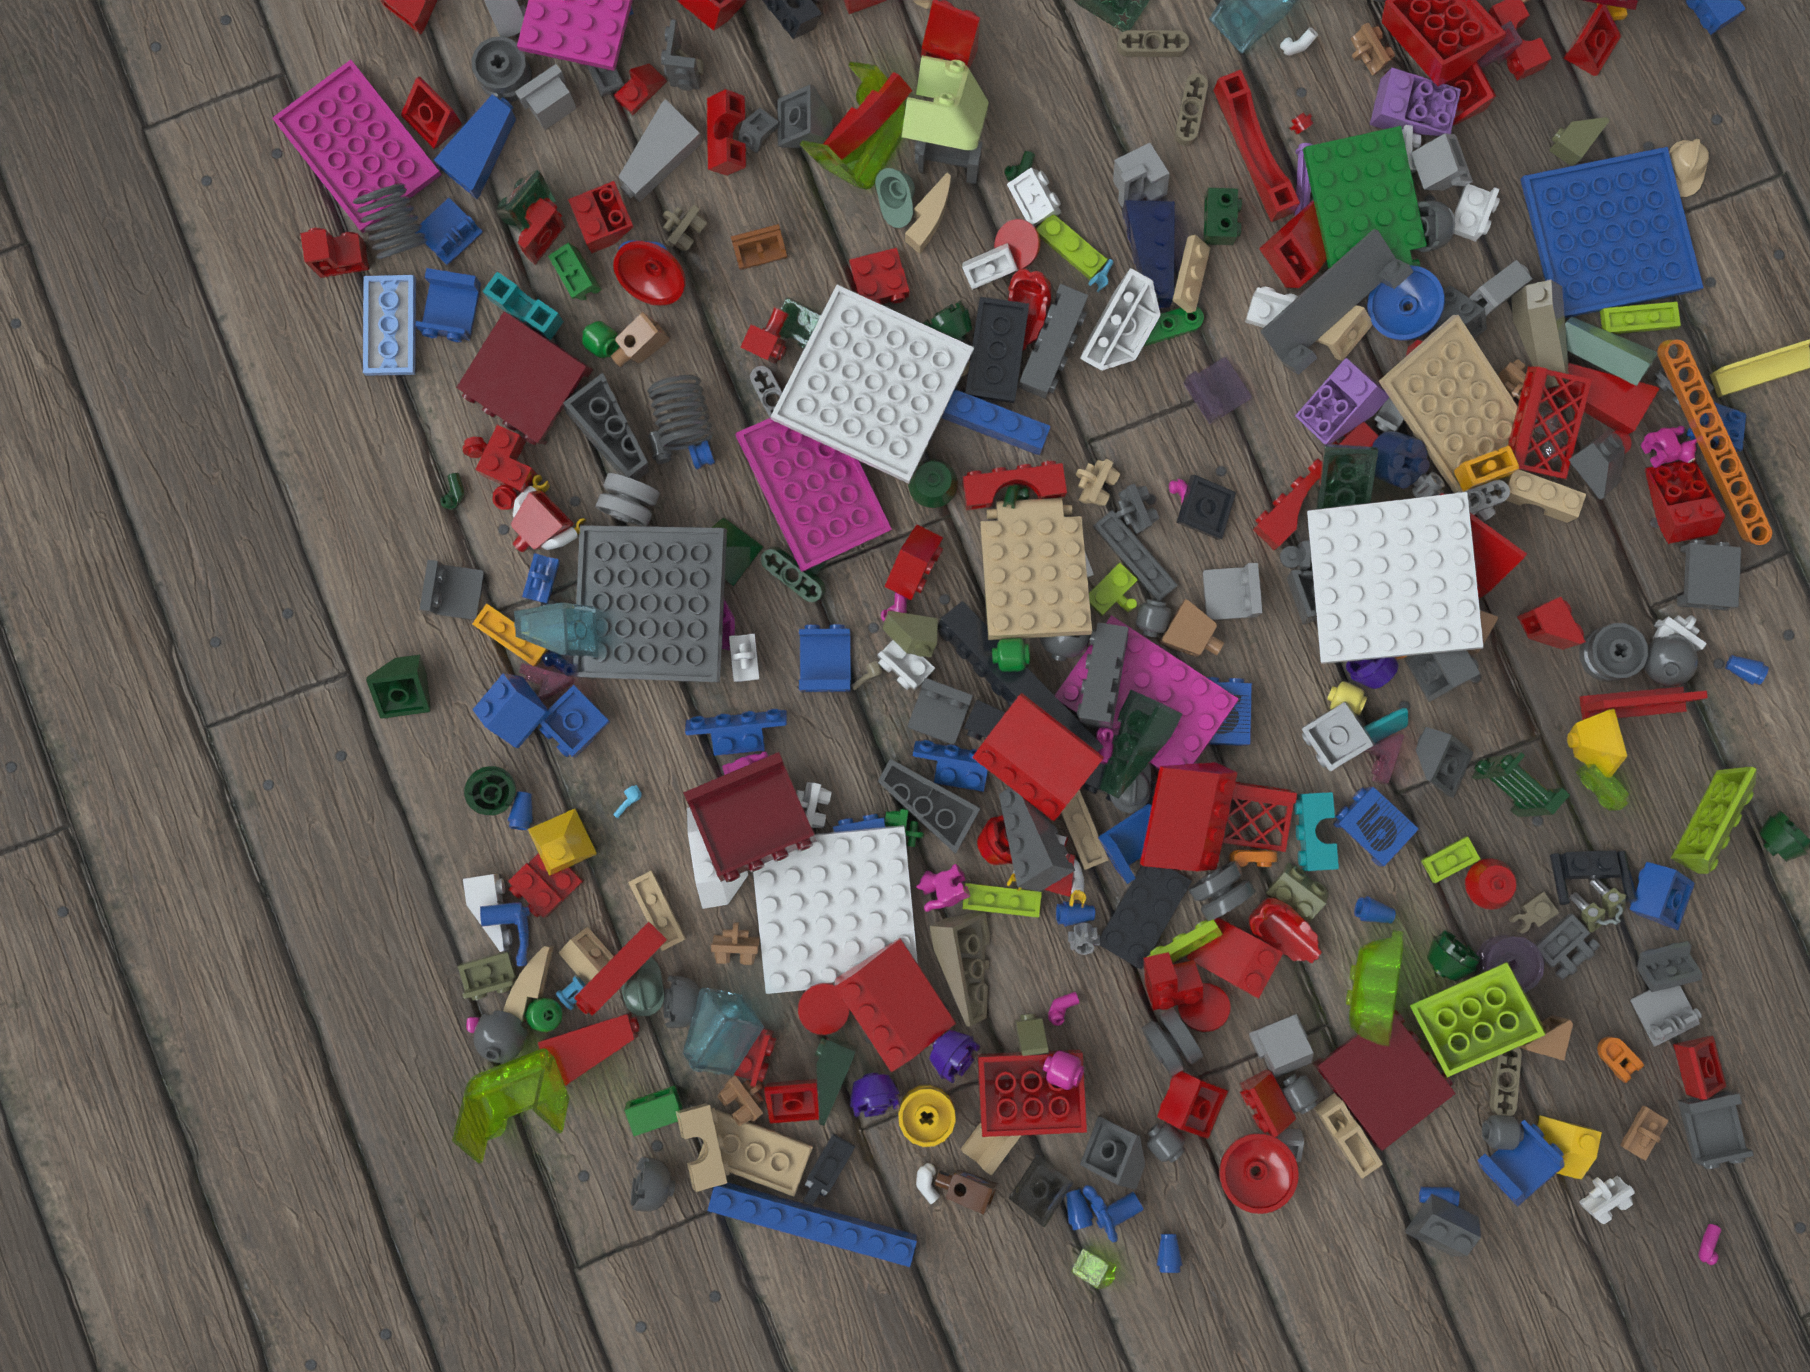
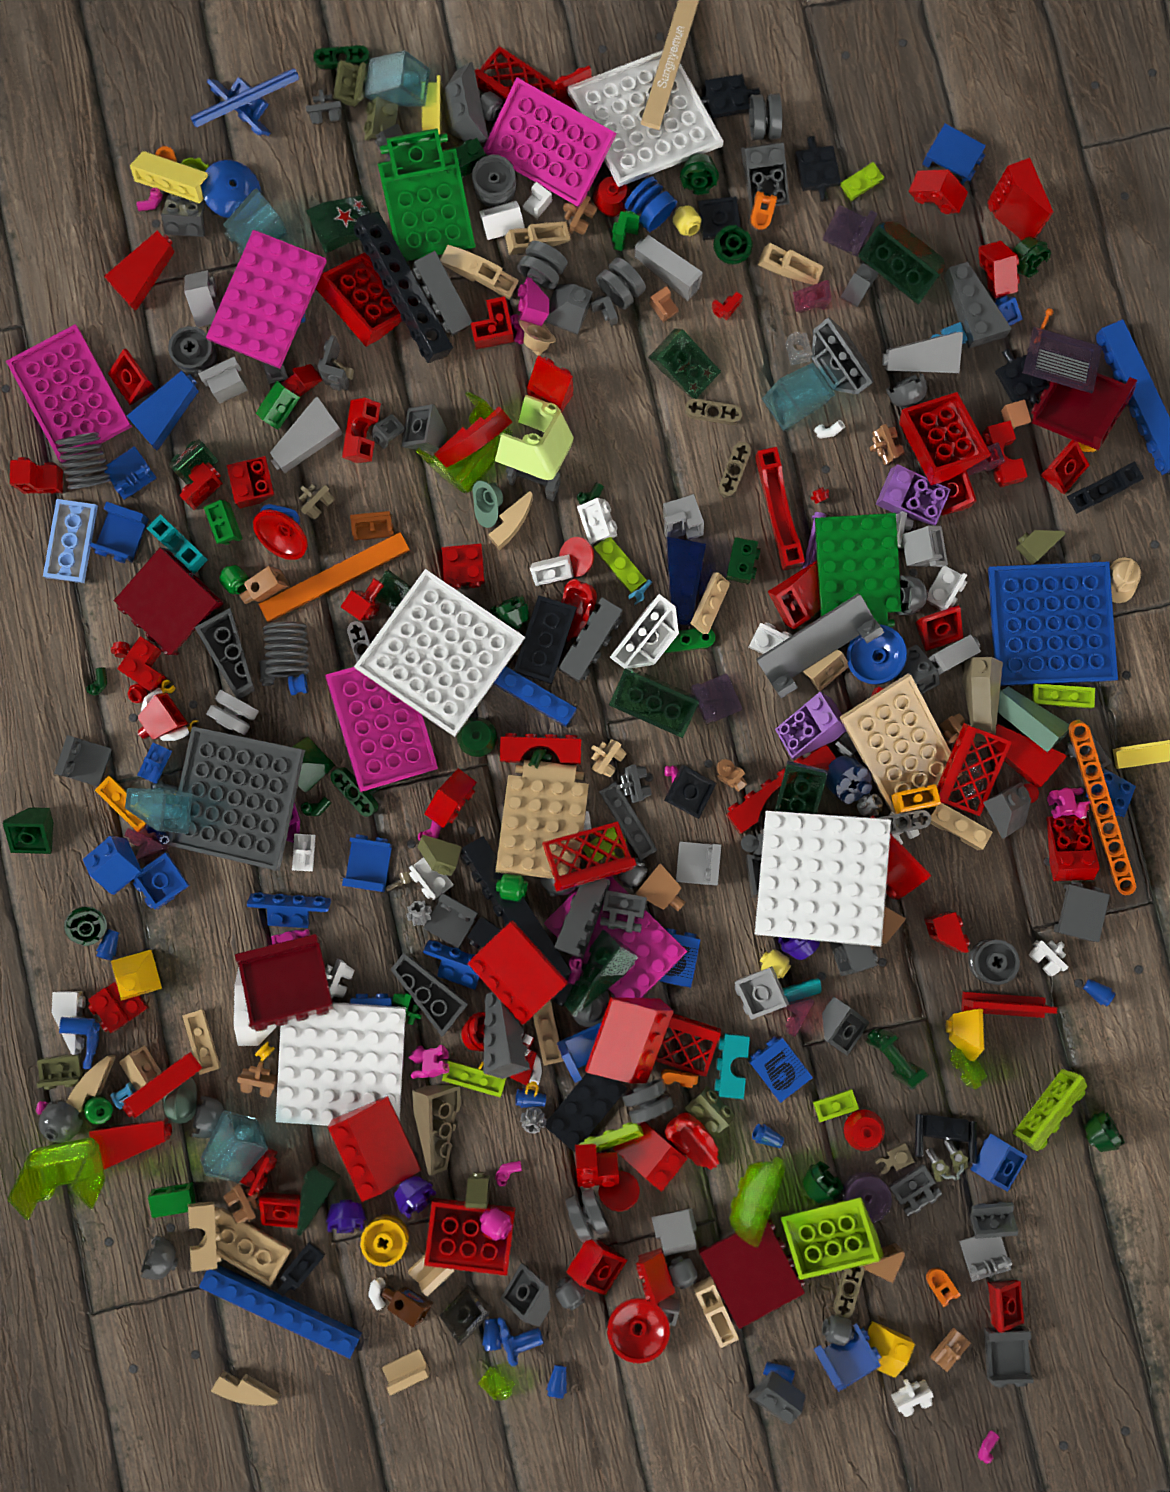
camera: 10 degrees right, 0 degrees up
medium azure hand [613,785,642,818] -> none
red piece [798,983,849,1035] -> none
dark grey cylinder [1644,634,1698,686] -> none
none -> tan slope [211,1370,281,1406]
none -> yellow bush [255,1041,275,1062]
none -> green panel [256,381,300,430]
none -> orange tile [259,532,410,623]
none -> dark green arm [301,796,331,816]
none -> tan panel [382,1349,430,1396]
none -> light grey gear [406,901,432,926]
none -> red fence [542,821,637,892]
none -> dark grey plate [600,890,647,933]
none -> clear green windscreen [609,668,700,738]
none -> medium nougat hips [717,759,747,791]
none -> red slope [915,605,963,651]
none -> black slope [1067,461,1144,514]

